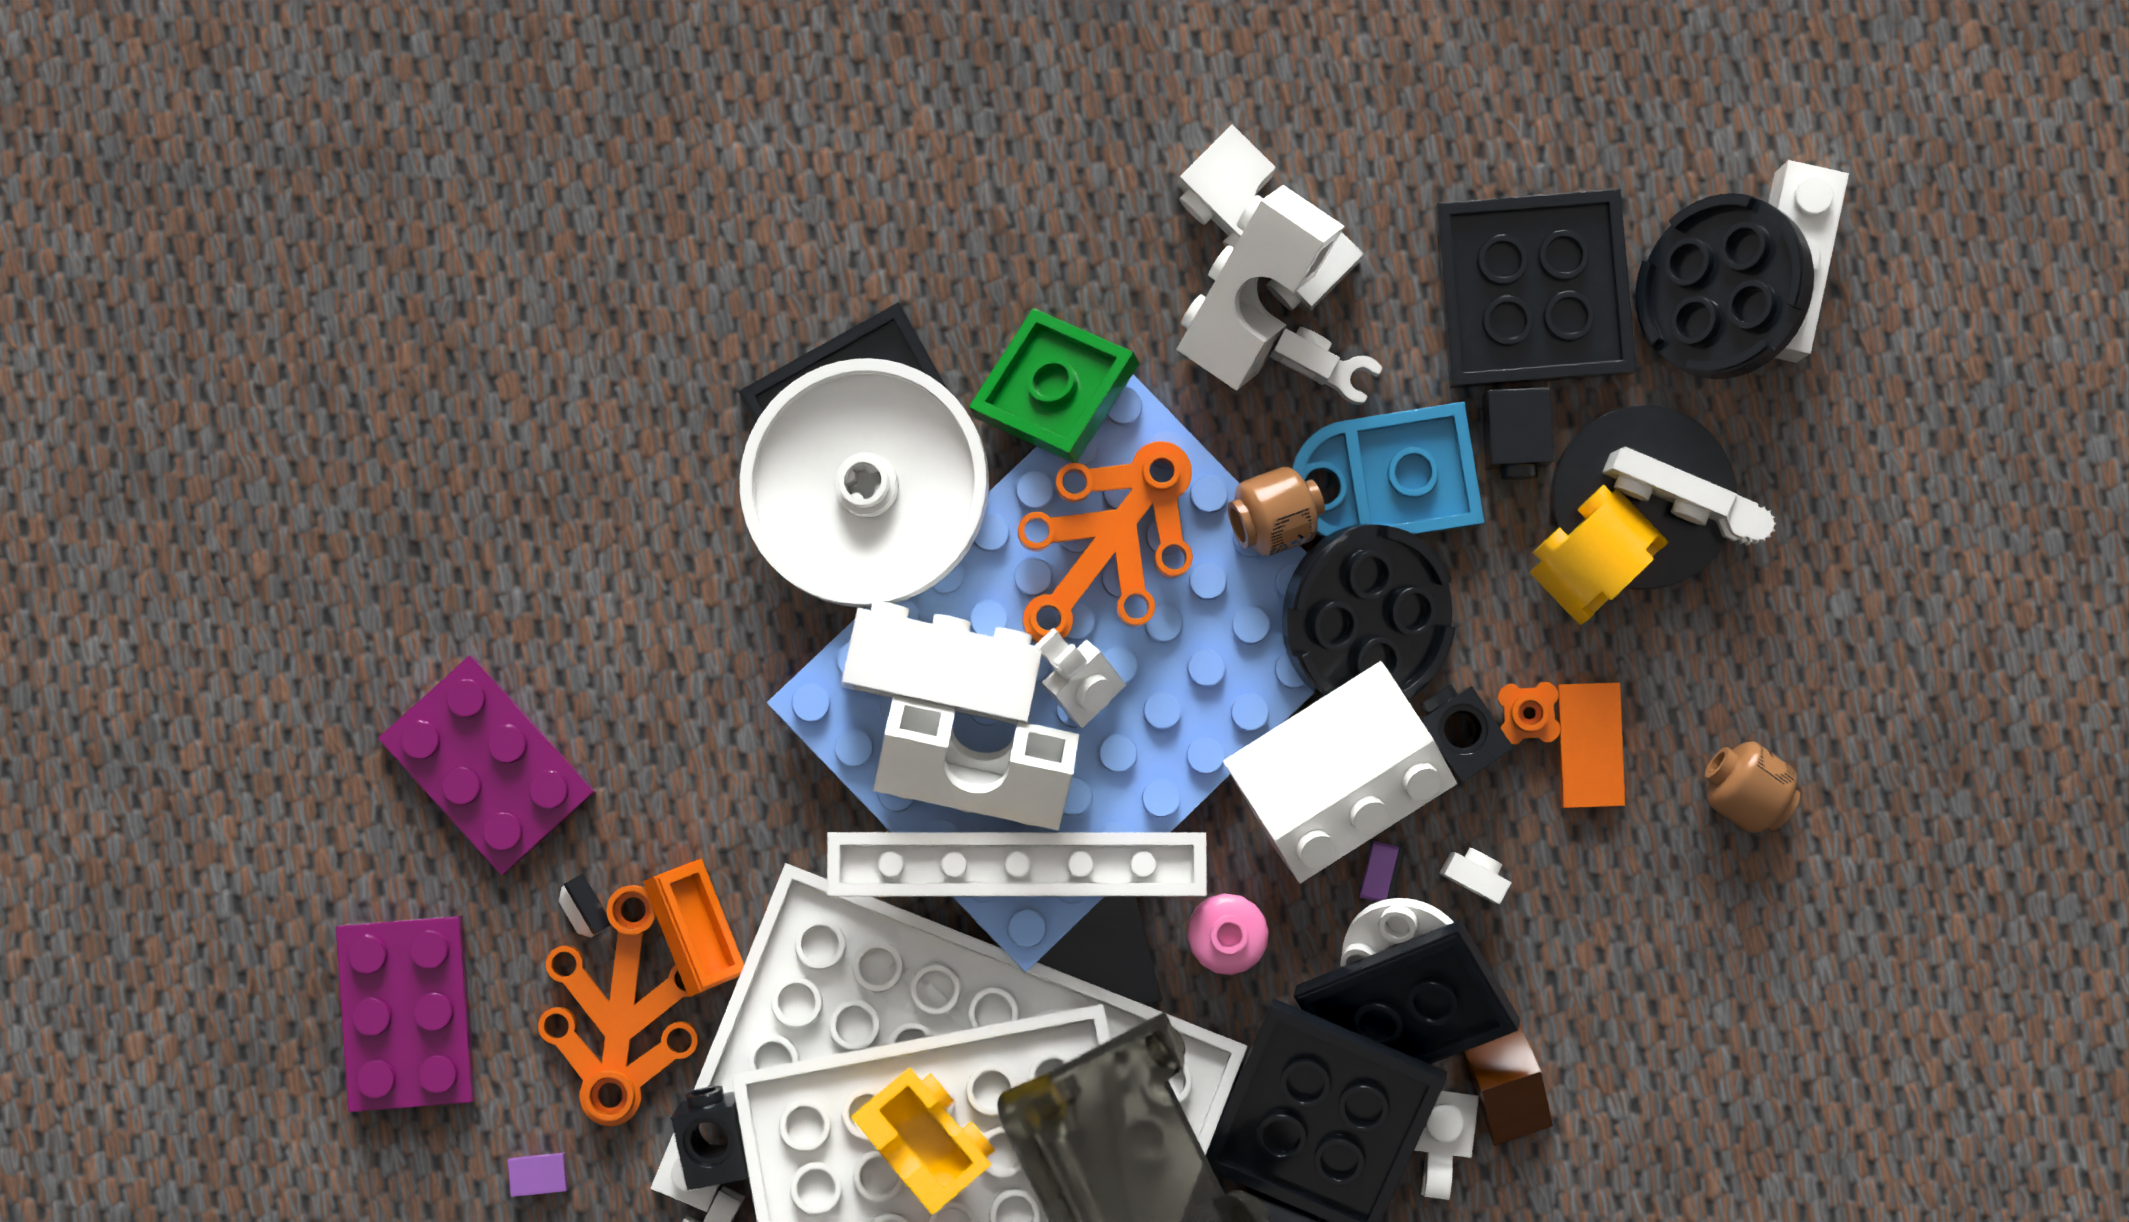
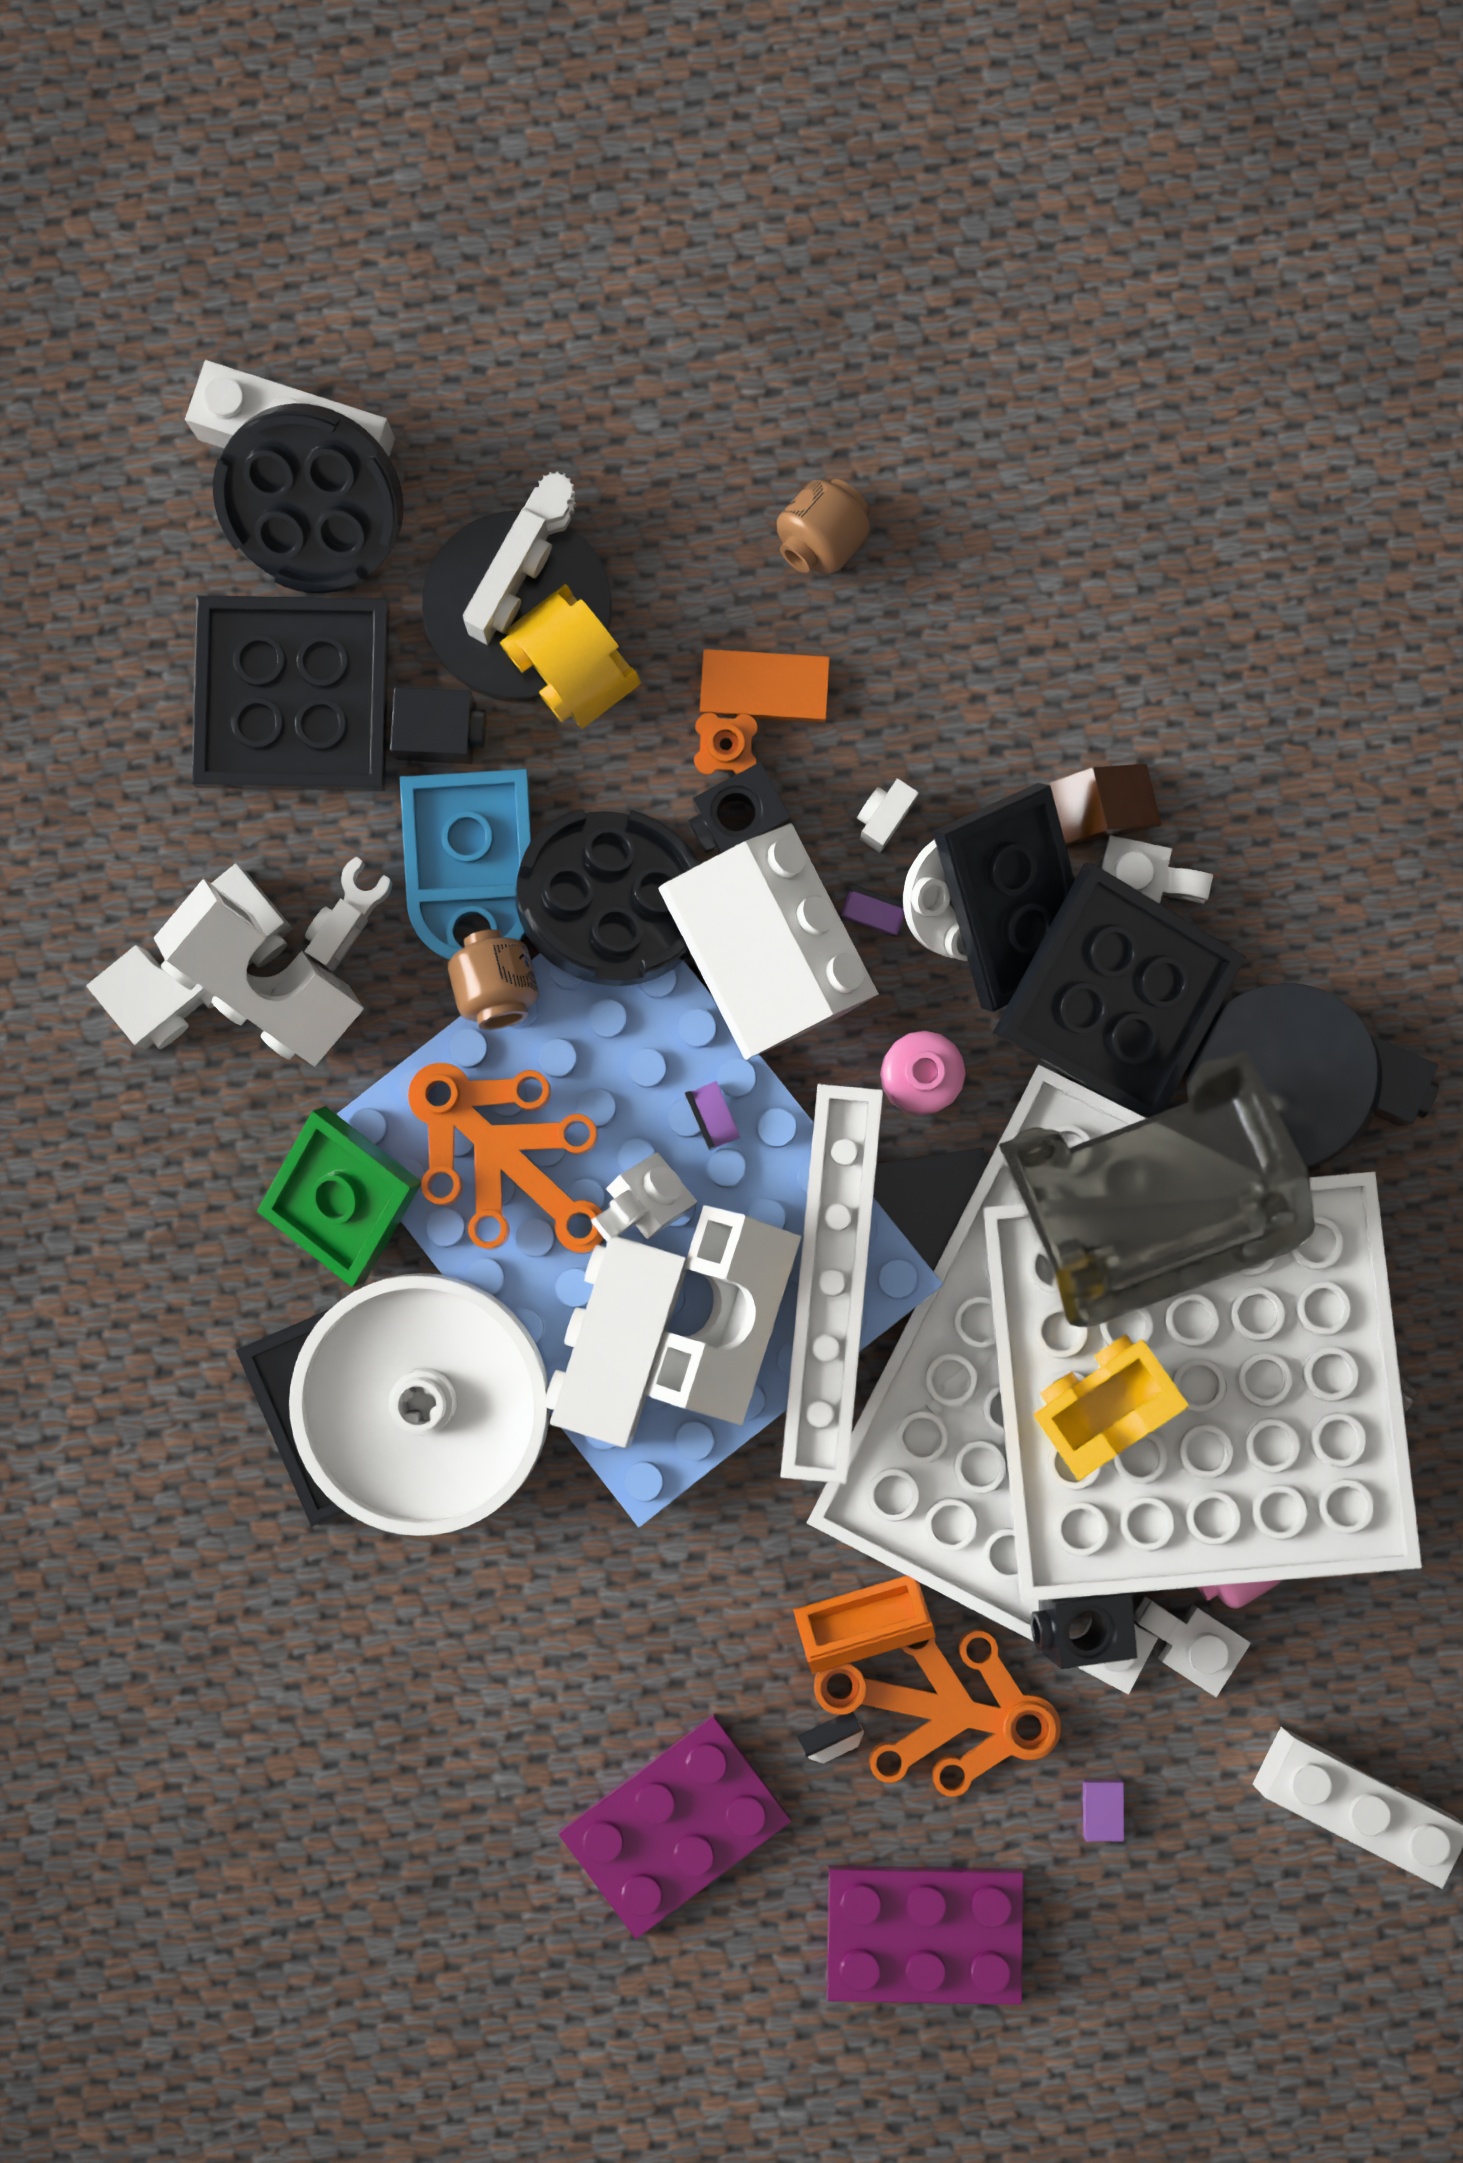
camera: 80 degrees left, 0 degrees up
none -> medium lavender piece [685,1081,740,1151]

